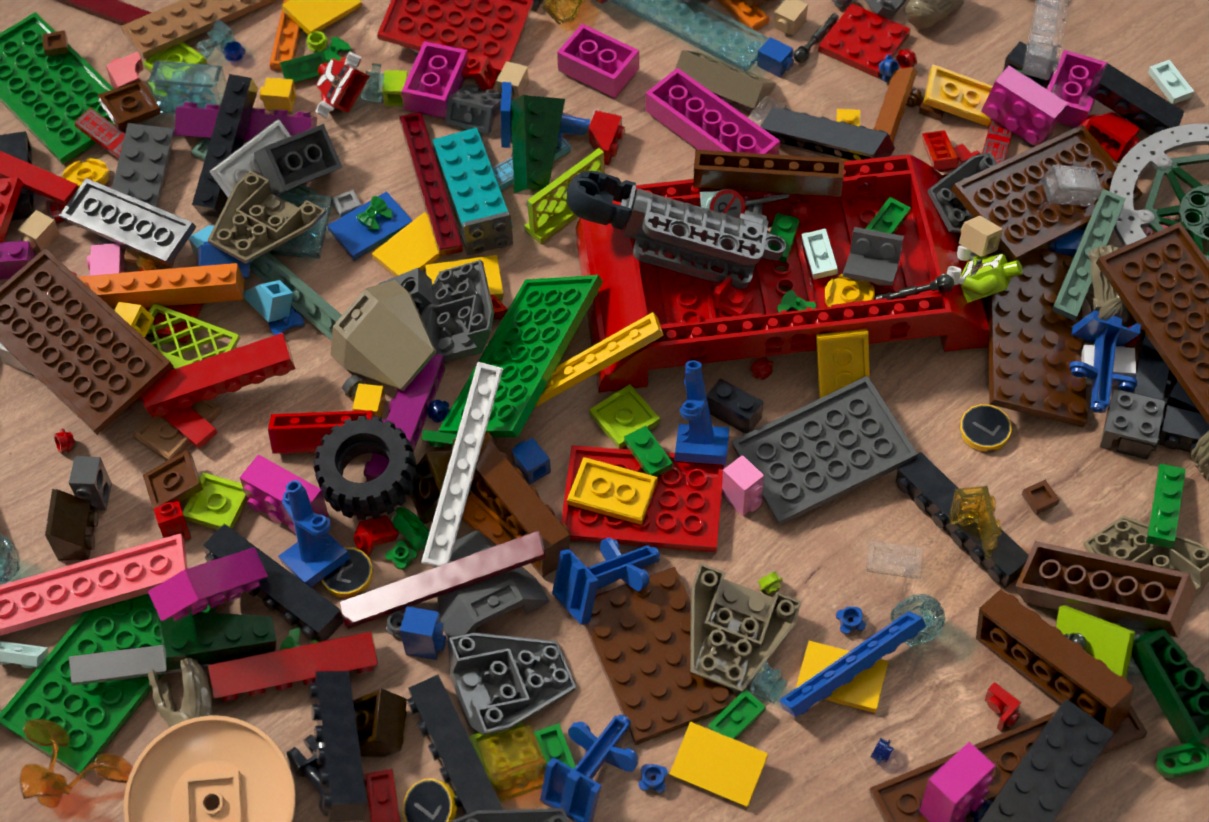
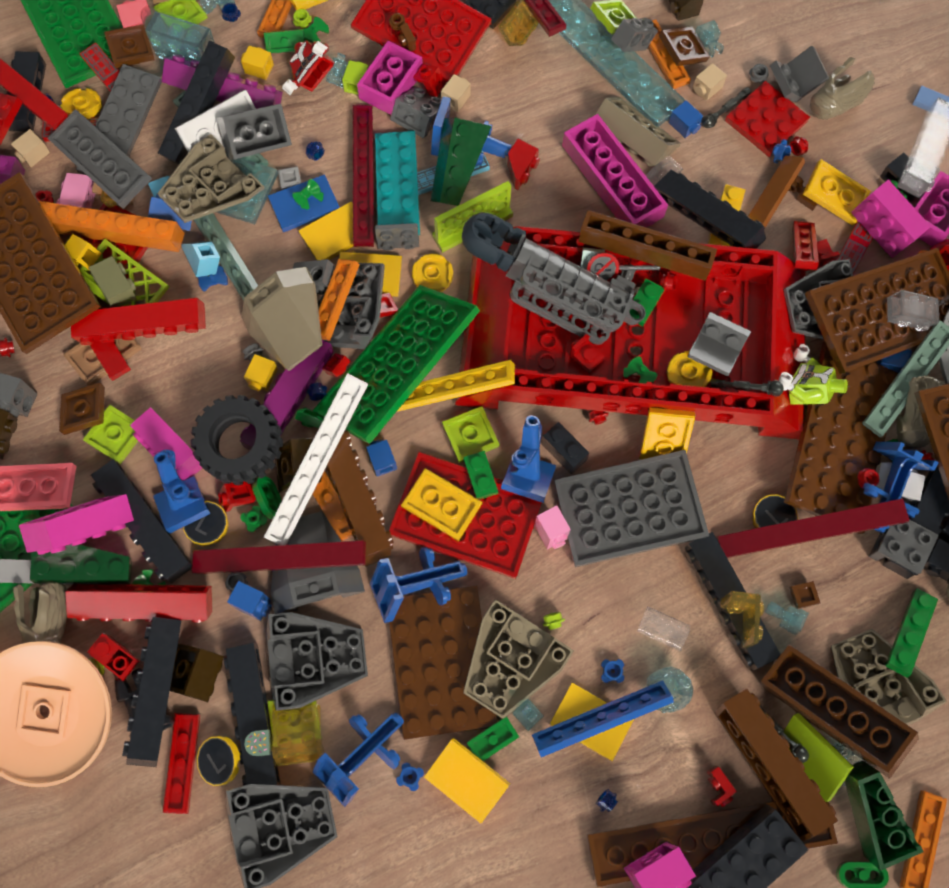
camera: 10 degrees right, 15 degrees up
red bracket [154,500,192,540] -> none
red brick [268,410,373,454] -> none
green plate [533,723,576,769] -> none
dark pink brick [557,24,639,98] -> none
light aqua plate [802,229,838,279] -> none
green plate [865,197,911,234] -> none
tan brick [959,216,1003,257] -> none
none -> red slope [87,633,139,681]
none -> olive brick [88,256,136,308]
none -> sand green tile [244,730,271,756]
none -> clear blue plate [306,141,325,161]
none -> orange tile [318,259,360,341]
none -> red plate [322,353,351,377]
none -> reddish brown plate [389,13,416,52]
none -> yellow tile [412,253,453,292]
none -> dark red tile [718,499,909,558]
none -> clear light blue piece [765,602,809,635]
none -> red plate [857,468,880,489]

